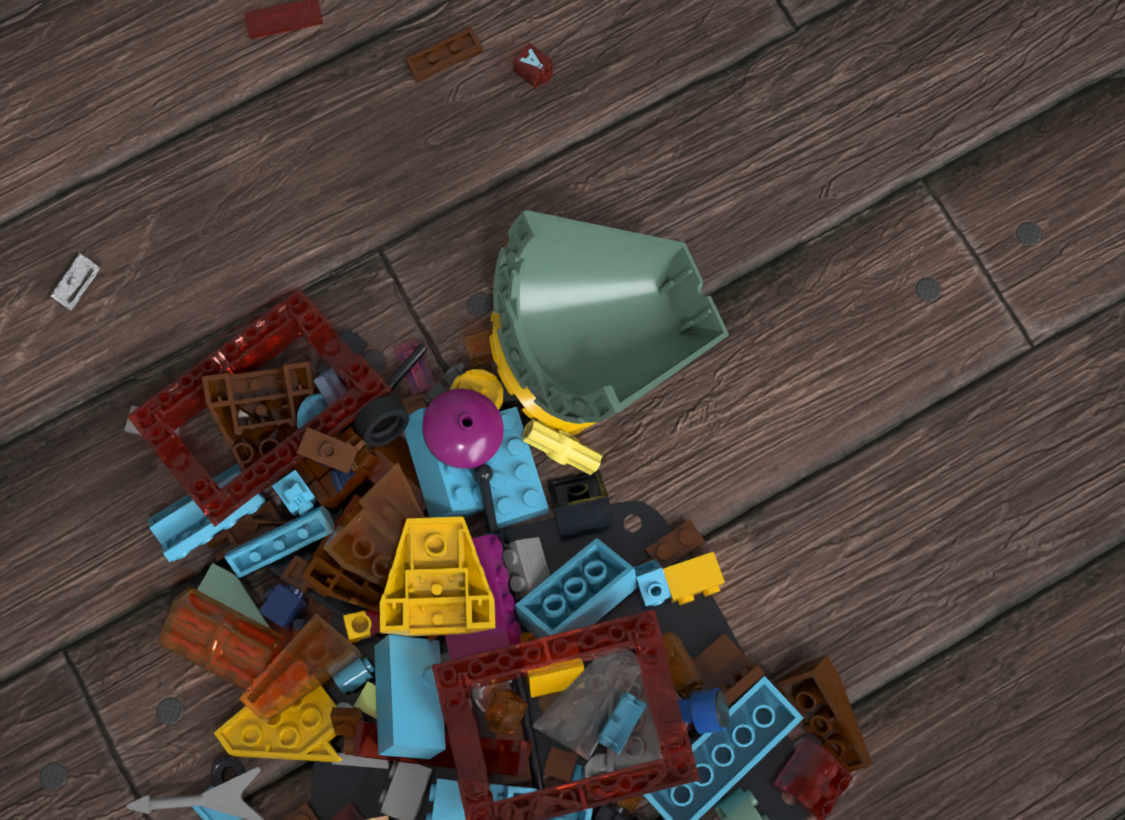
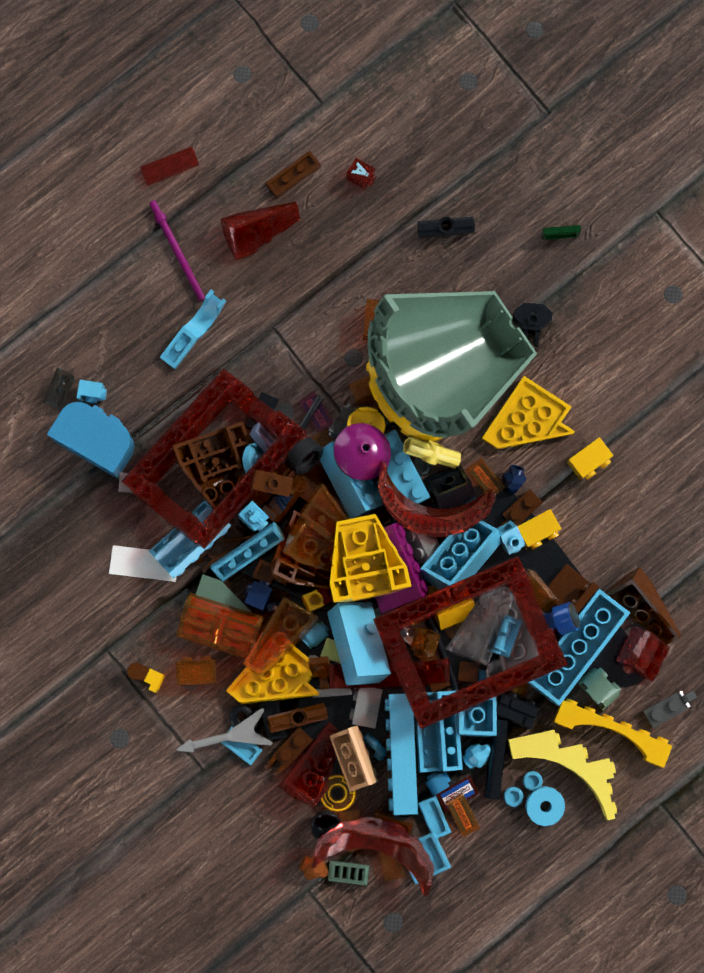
camera: 10 degrees left, 5 degrees up
none -> dark azure brick [47,402,134,479]
none -> medium azure brick [77,380,107,403]
none -> white sticker [109,545,176,582]
none -> leg [127,663,165,693]
none -> magenta bar [149,200,205,302]
none -> medium azure piece [160,289,226,369]
none -> clear orange brick [176,656,217,686]
none -> clear red wedge [221,202,300,260]
none -> black tile [259,700,287,741]
none -> reddish brown piece [267,703,328,733]
none -> clear red windscreen [378,460,495,537]
none -> dark grey tile [413,457,432,476]
none -> black piece [417,216,475,238]
none -> clear orange tile [466,458,505,500]
none -> yellow wing [482,376,575,449]
none -> dark blue rock [502,465,526,494]
none -> black hinge [512,303,553,347]
none -> dark green tile [541,225,581,240]
none -> yellow brick [567,437,614,481]

